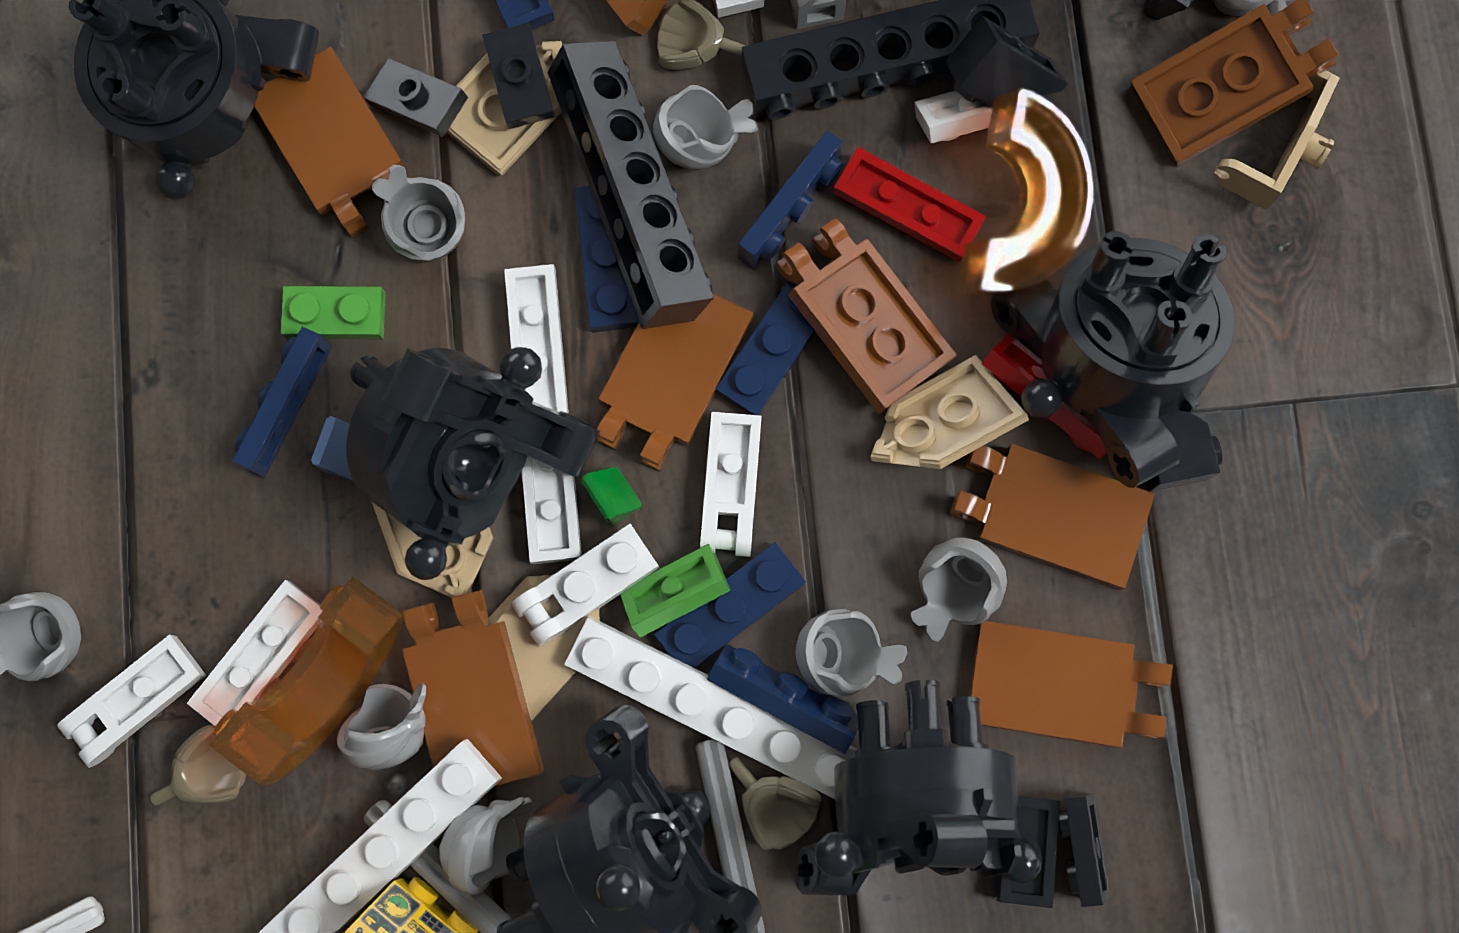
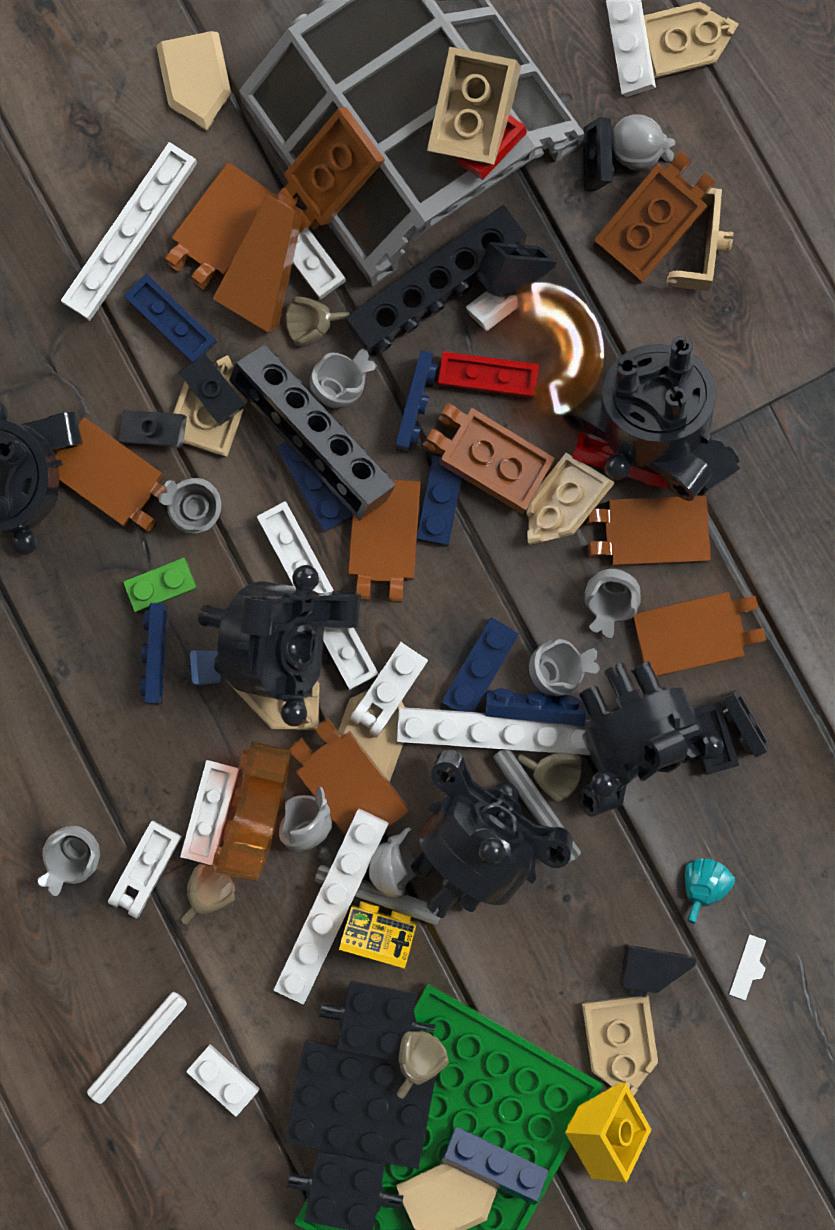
camera: 25 degrees left, 5 degrees up
green slope [582,467,642,526] -> none
bright green plate [620,544,731,637] -> none
white plate [700,412,762,557] -> none

